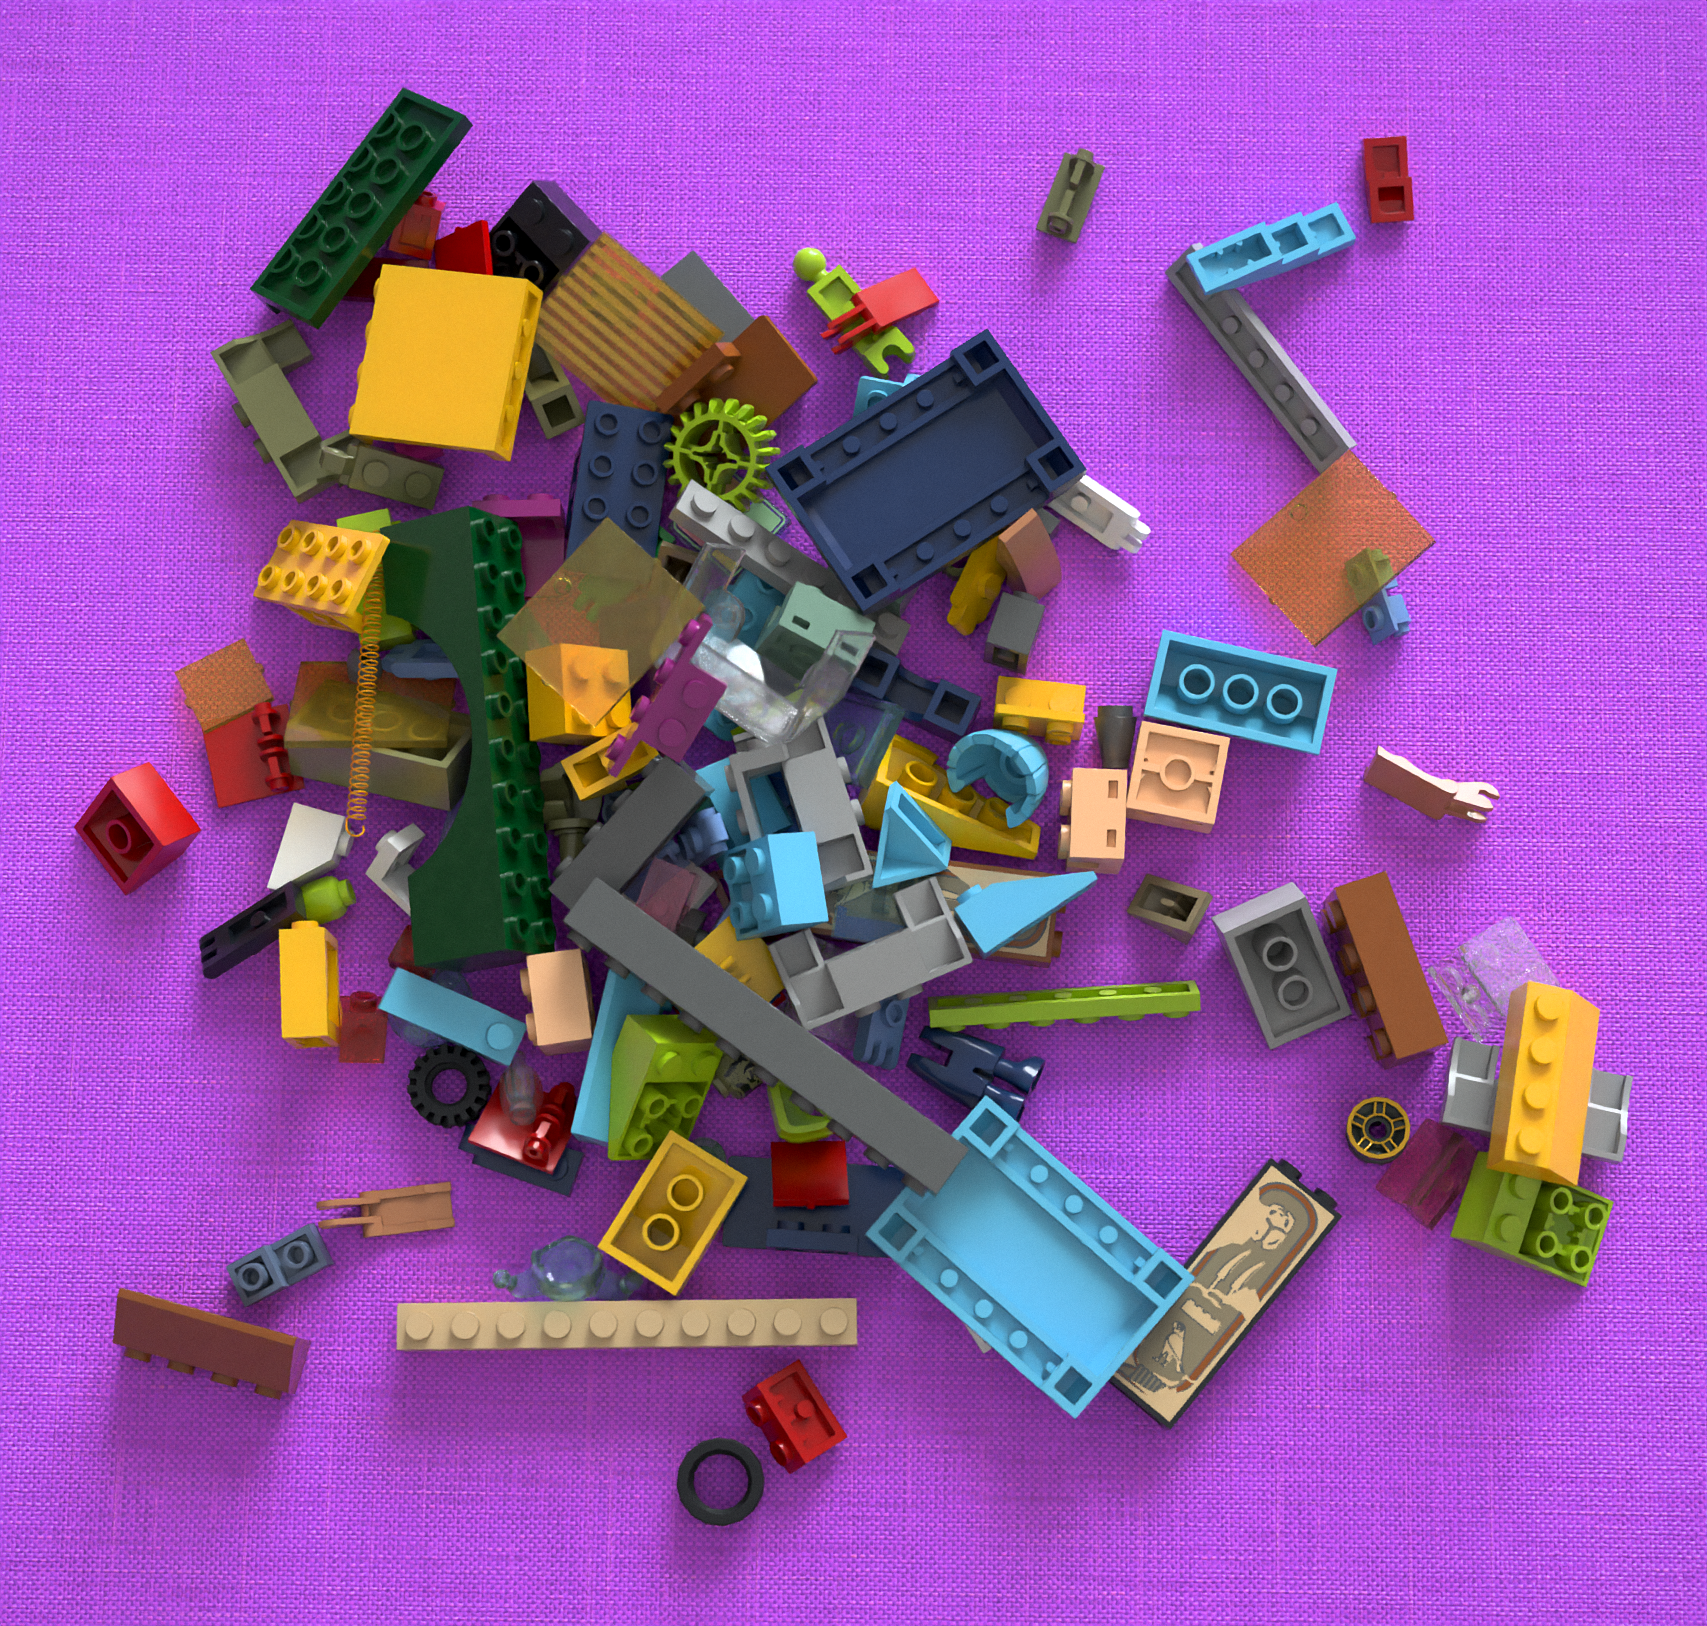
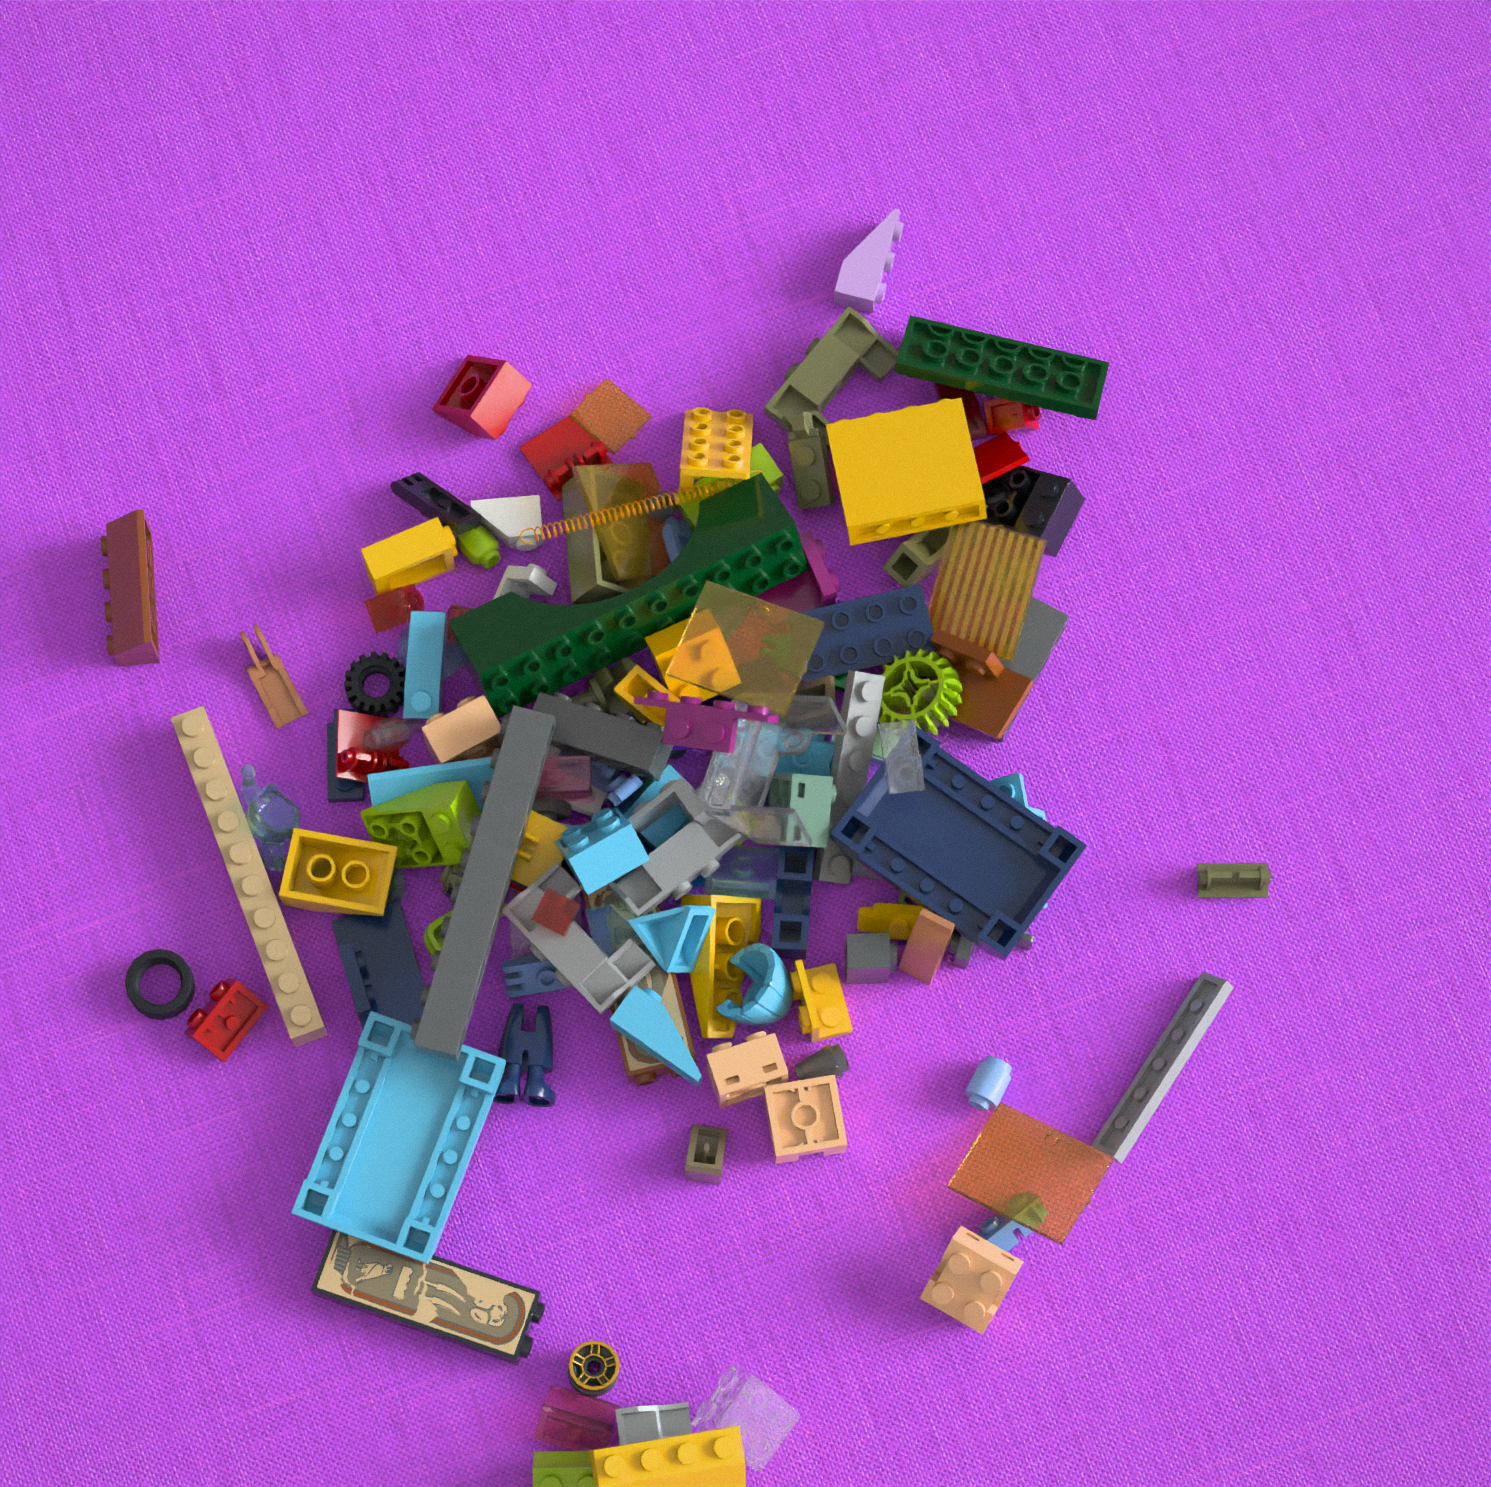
camera: 65 degrees right, 5 degrees down
sand blue slope [226,1223,334,1307] -> none
red piece [771,1141,849,1209] -> none
lime plate [792,247,916,380] -> none
arm [820,267,939,355] -> none
lime plate [928,980,1201,1032] -> none
white hinge [1047,475,1150,553] -> none
medium azure slope [1143,629,1338,756] -> none
medium azure slope [1186,202,1356,296] -> none
light grey slope [1211,882,1352,1050] -> none
dark orange brick [1320,871,1449,1070] -> none
red slope [1361,136,1414,224] -> none
nougat arm [1364,745,1500,823] -> none
none -> clear red tile [531,888,581,937]
none -> lavender slope [833,208,904,314]
none -> clear slope [878,720,925,794]
none -> light nougat piece [920,1226,1024,1335]
none -> light blue brick [965,1055,1012,1111]

